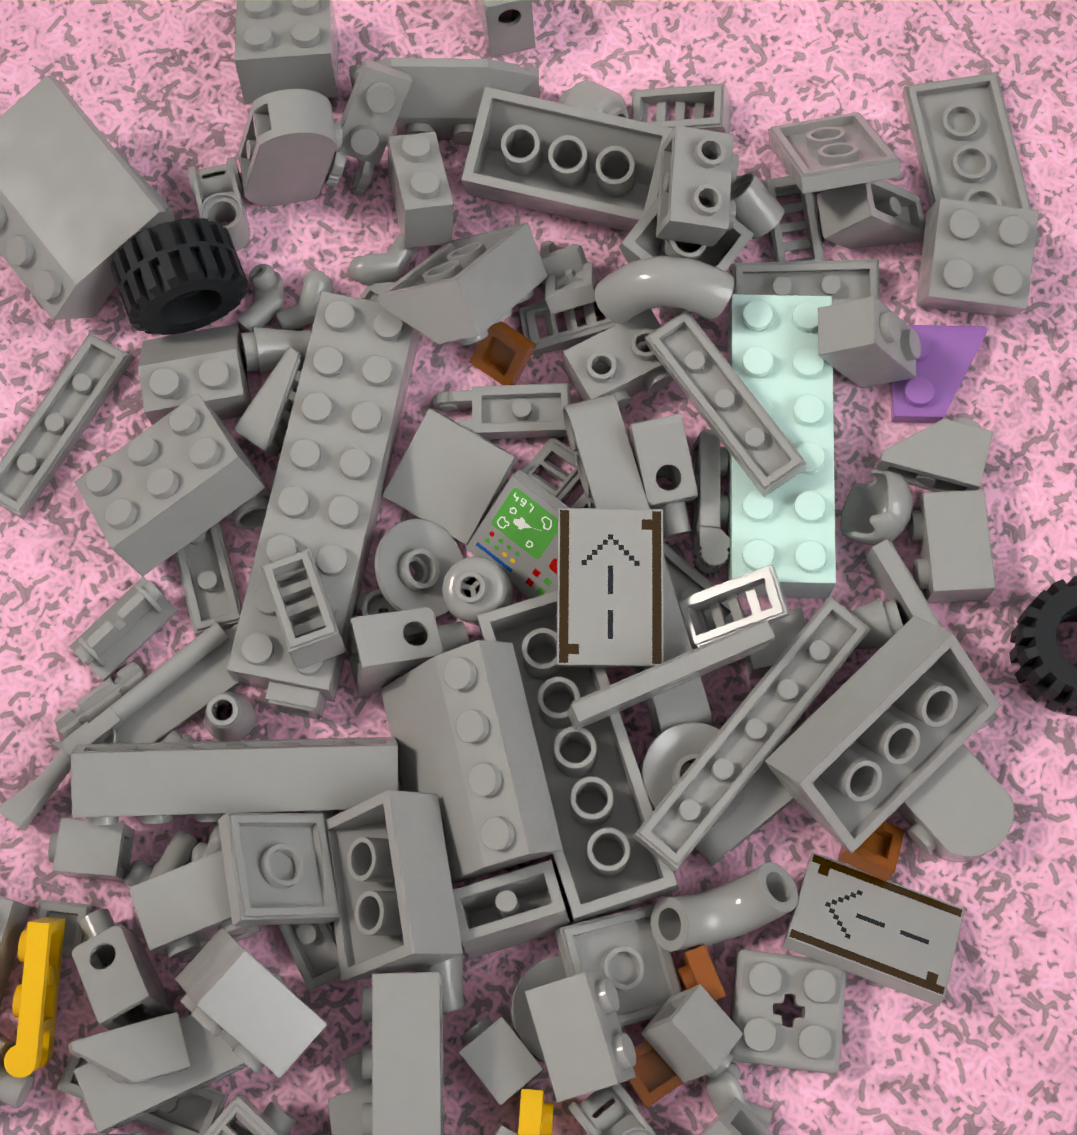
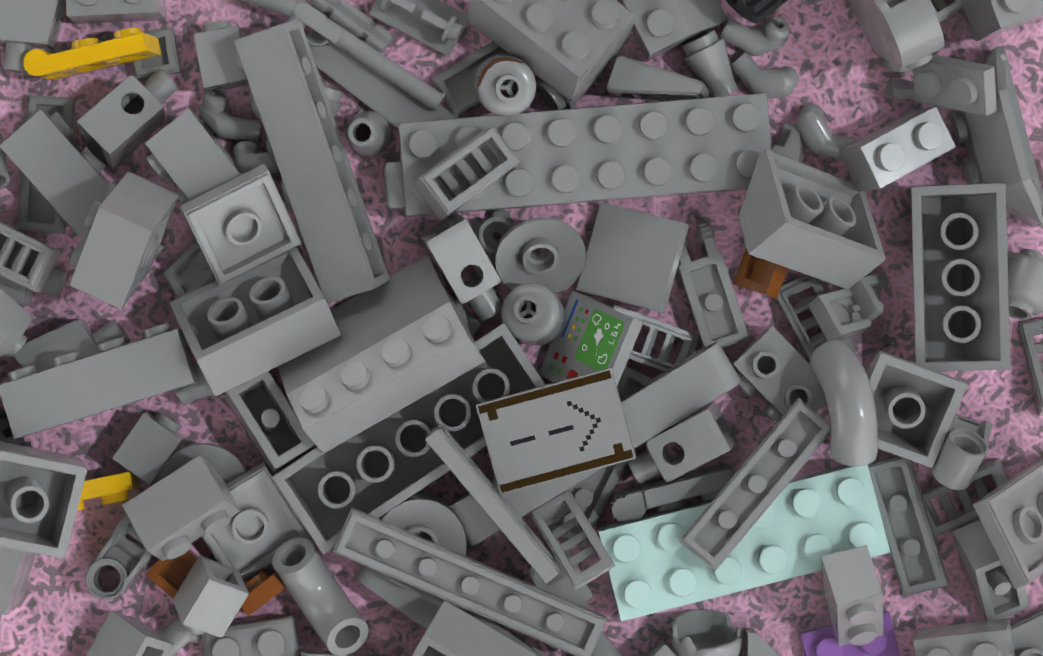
camera: 70 degrees right, 15 degrees up
light grey slope [68,1012,191,1085] -> none
light grey brick [656,125,739,246] -> none
none -> light grey head [473,54,536,117]

